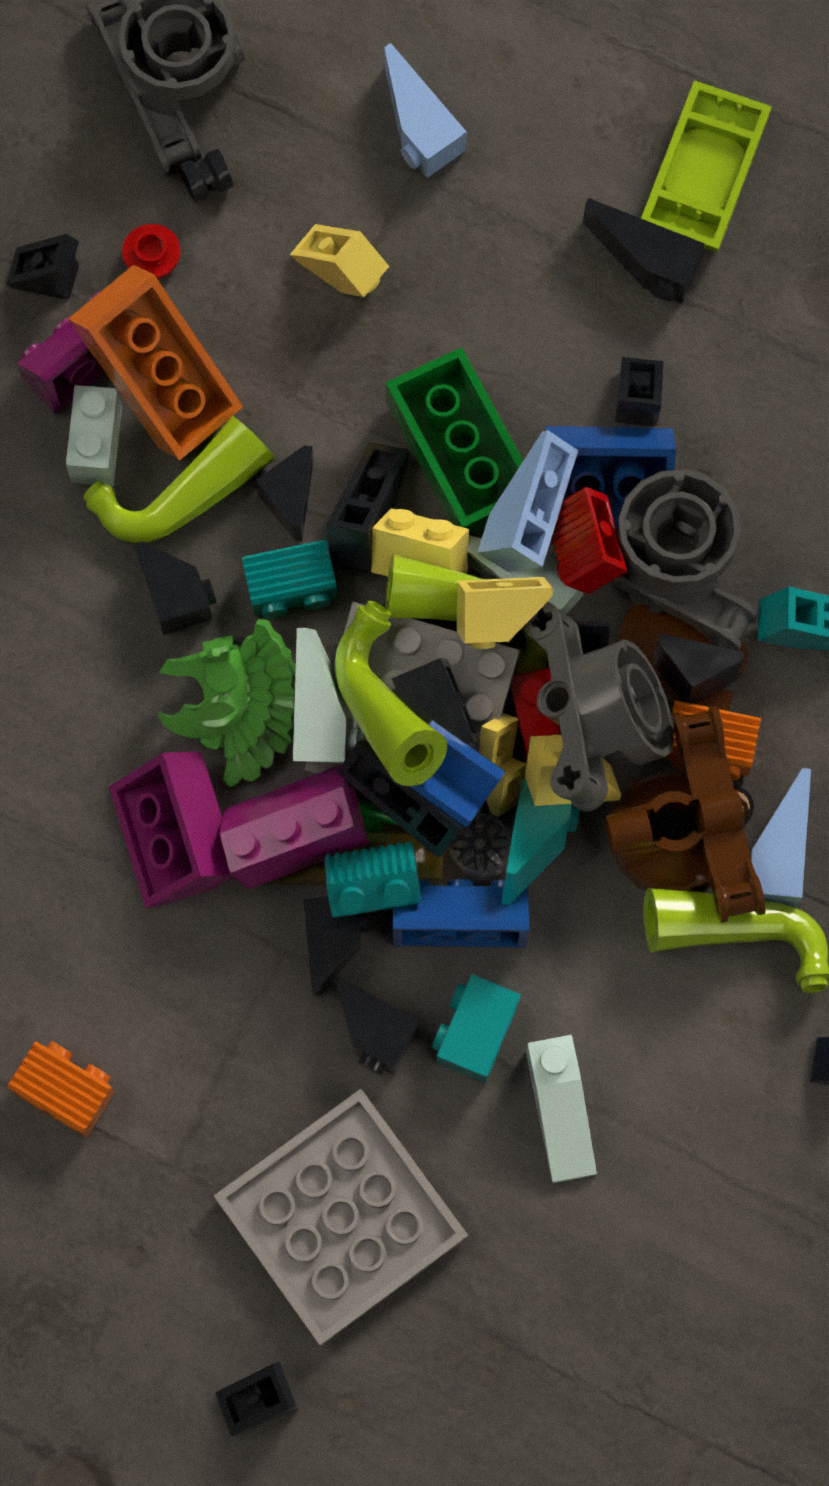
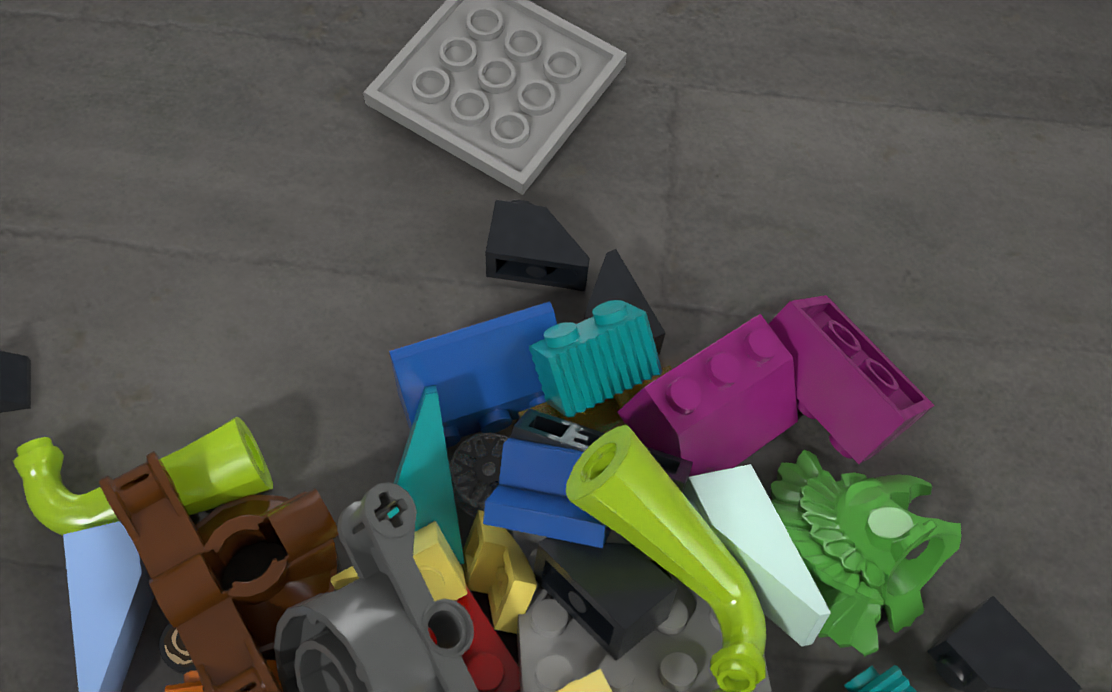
camera: 155 degrees right, 10 degrees down
orange brick [7,1041,116,1138] -> none
teal brick [432,974,521,1084] -> none
light aqua slope [525,1035,597,1184] -> none

